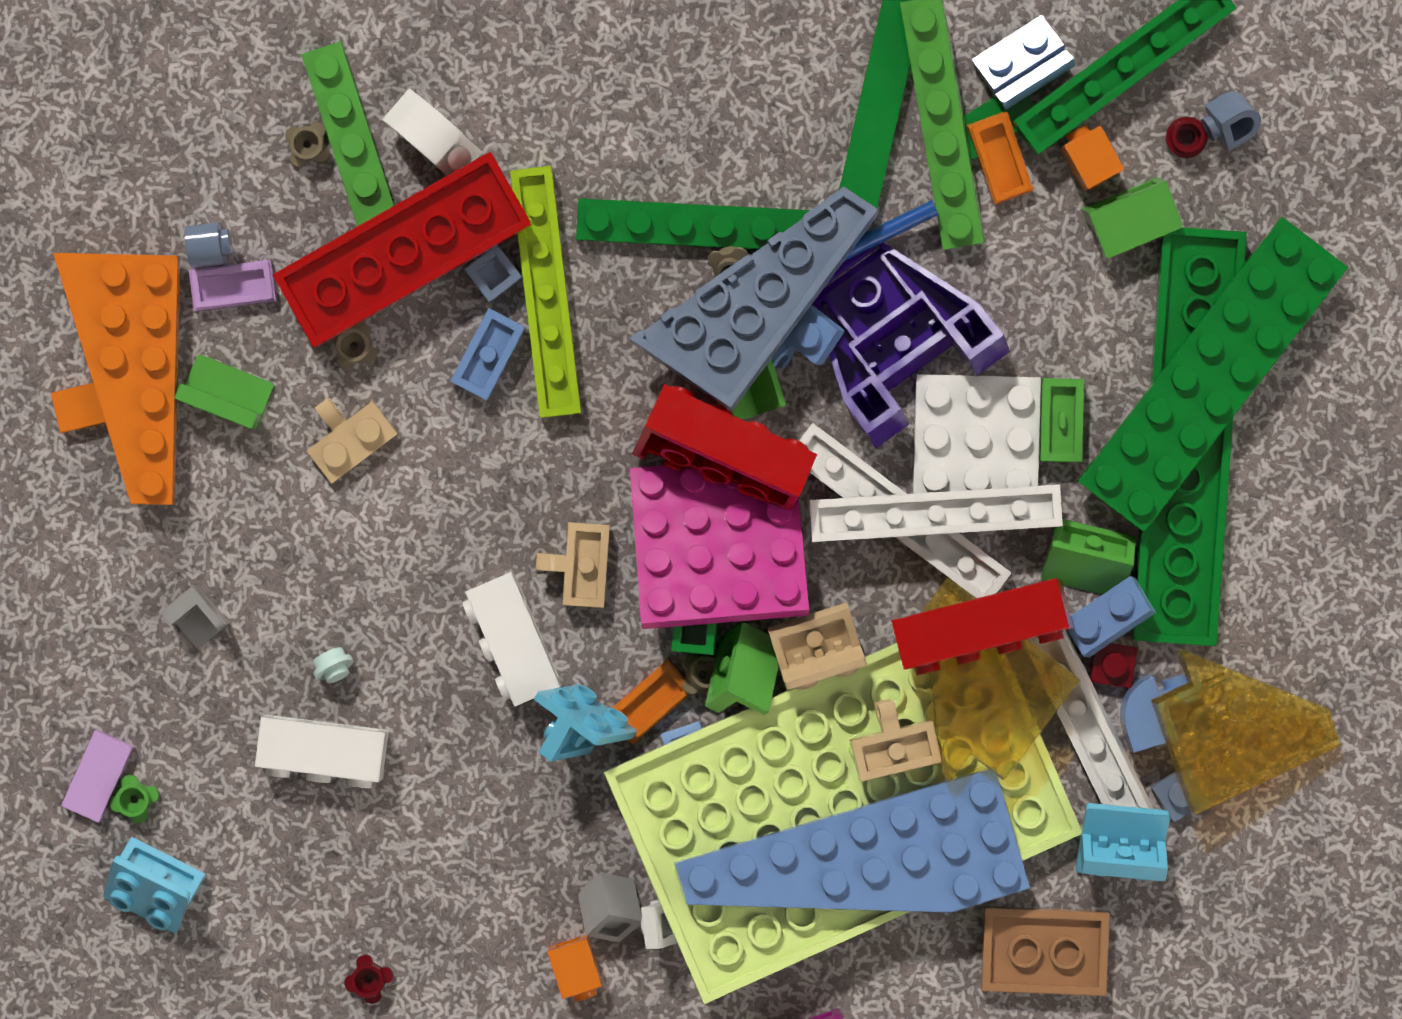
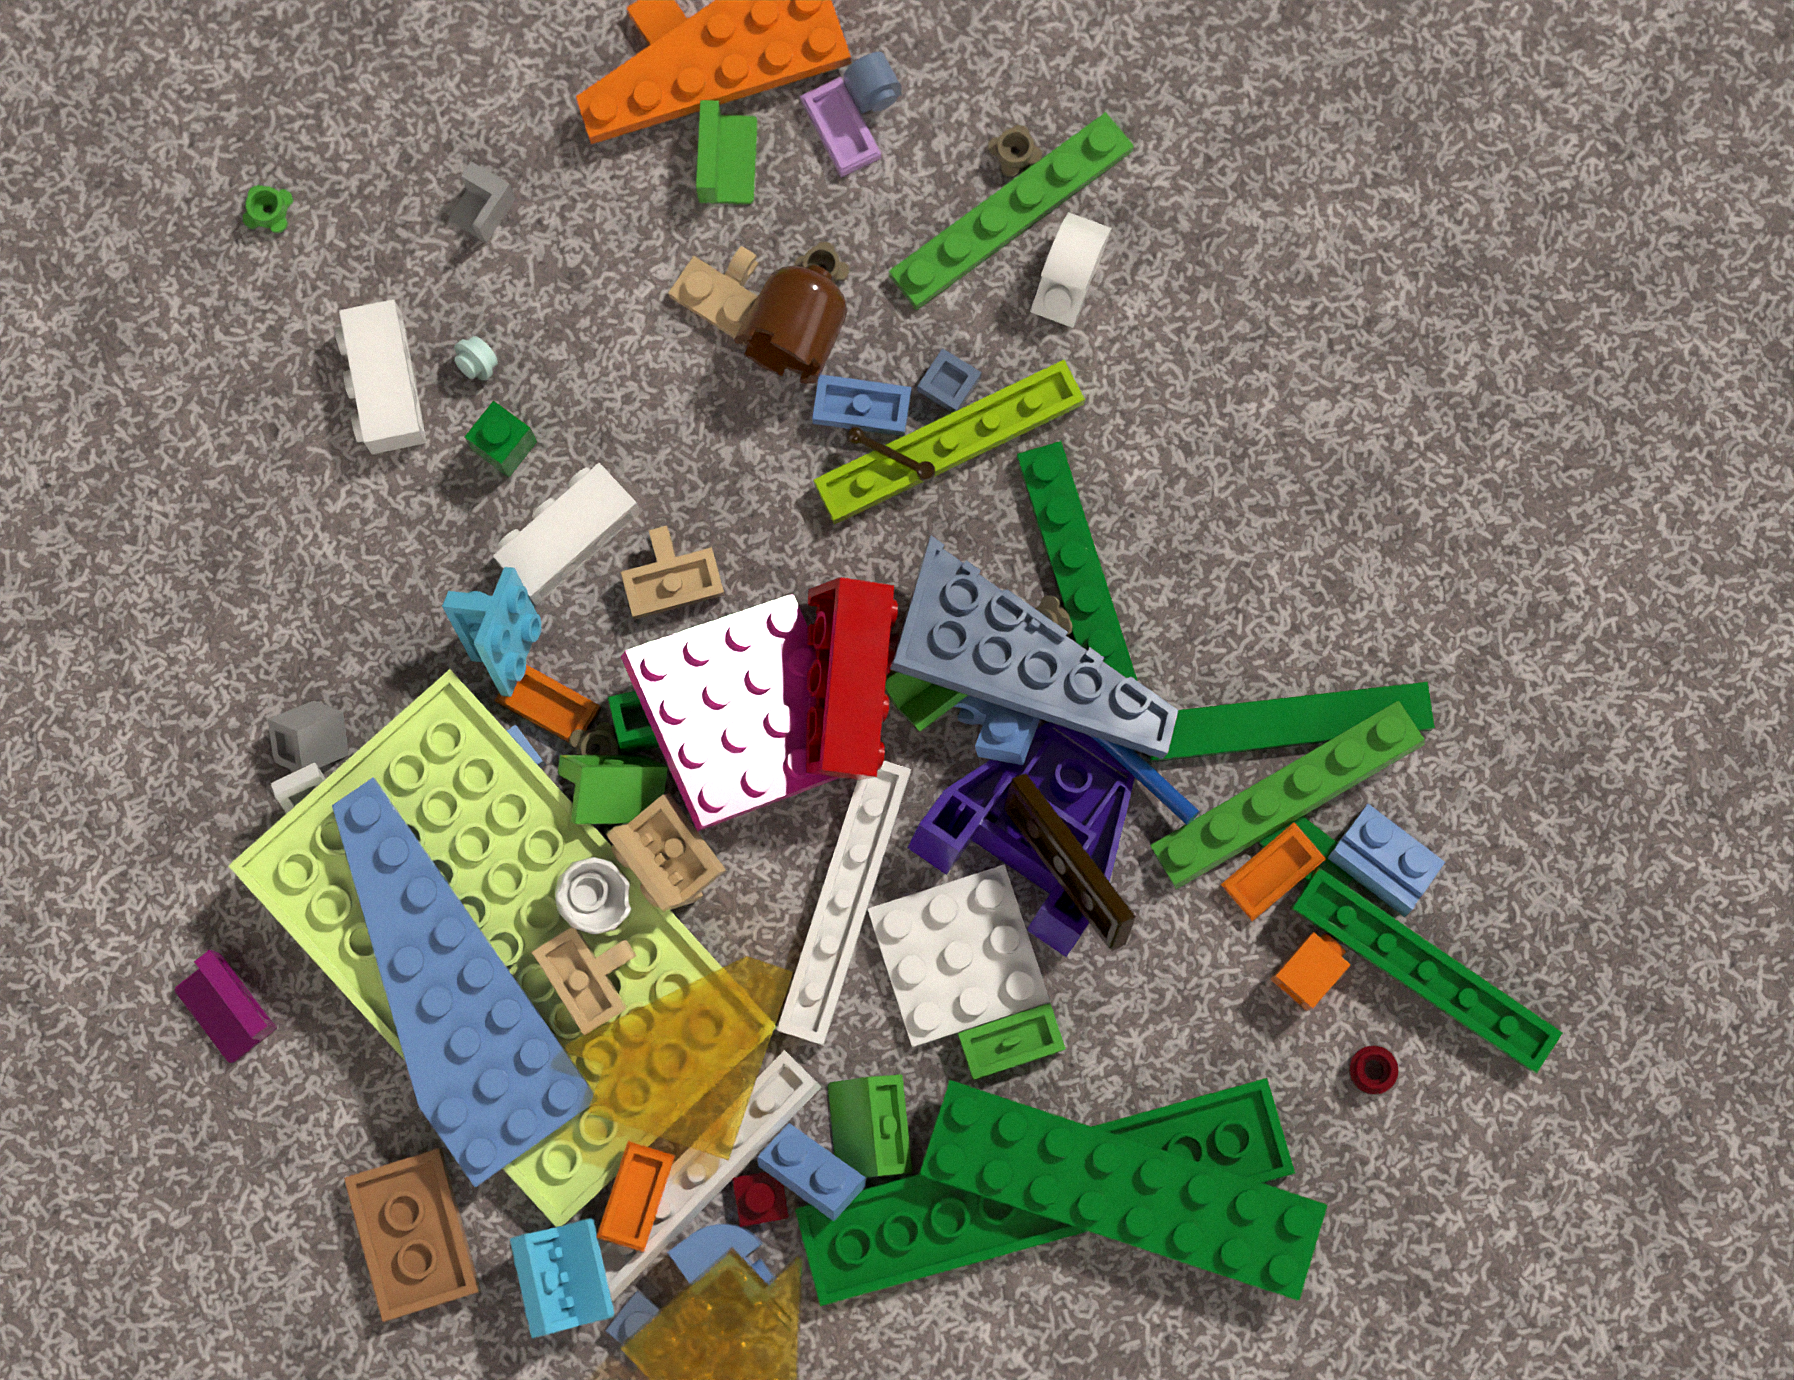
camera: 70 degrees right, 10 degrees down
lavender tile [61,730,135,823] -> none
medium azure bracket [103,837,205,933] -> none
red plate [272,151,533,348] -> none
dark red plate [344,954,393,1004] -> none
orange brick [547,935,603,1002] -> none
white plate [809,485,1063,542] -> none
red wedge [891,578,1074,676] -> none
bright green panel [1081,177,1183,258] -> none
sand blue plate [1201,91,1261,152] -> none
none -> green brick [464,400,537,478]
none -> white hair [555,857,631,934]
none -> orange tile [597,1141,675,1253]
none -> reddish brown cylinder [734,264,848,384]
none -> dark brown hinge [846,426,935,482]
none -> dark brown tile [1004,773,1136,951]

